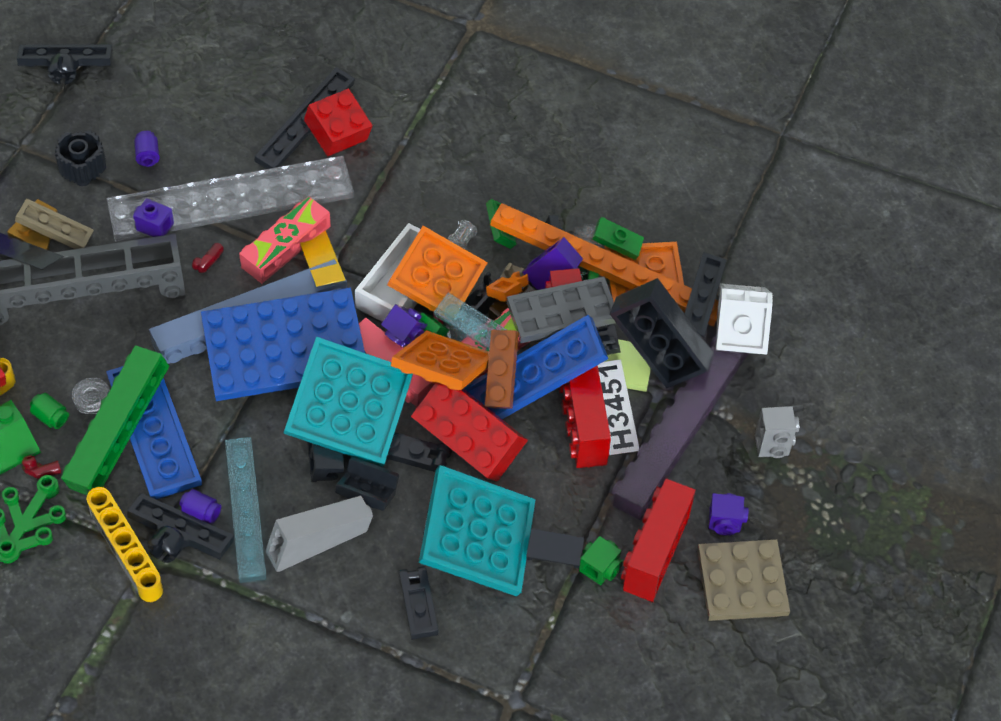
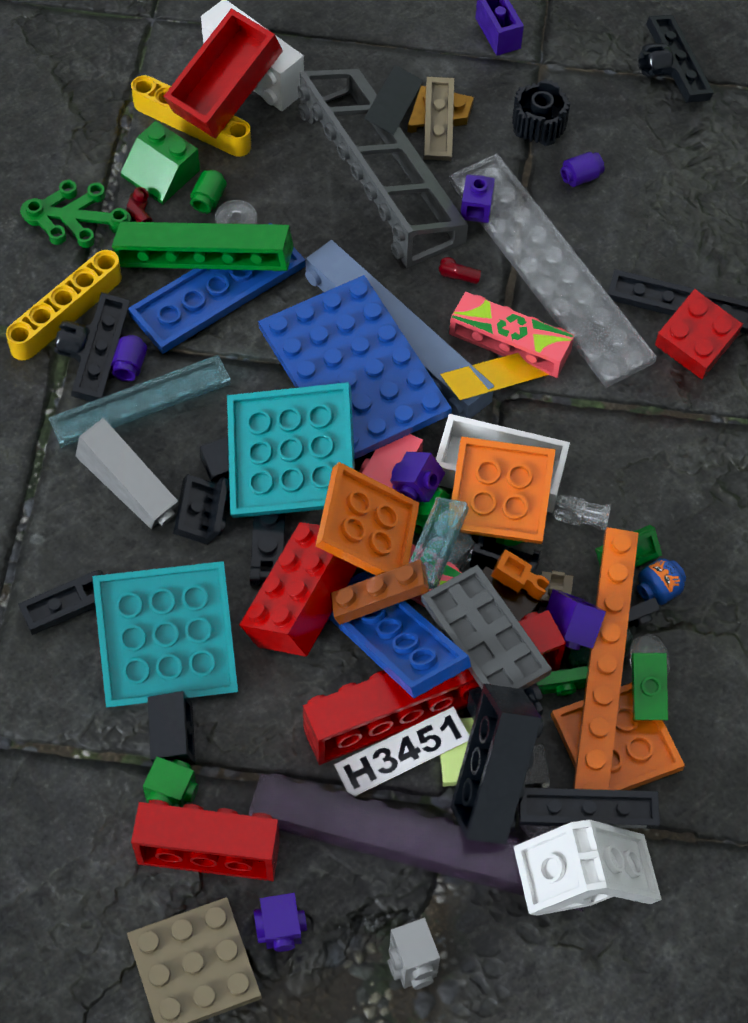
camera: 75 degrees right, 5 degrees up
none -> blue head [637,558,686,605]

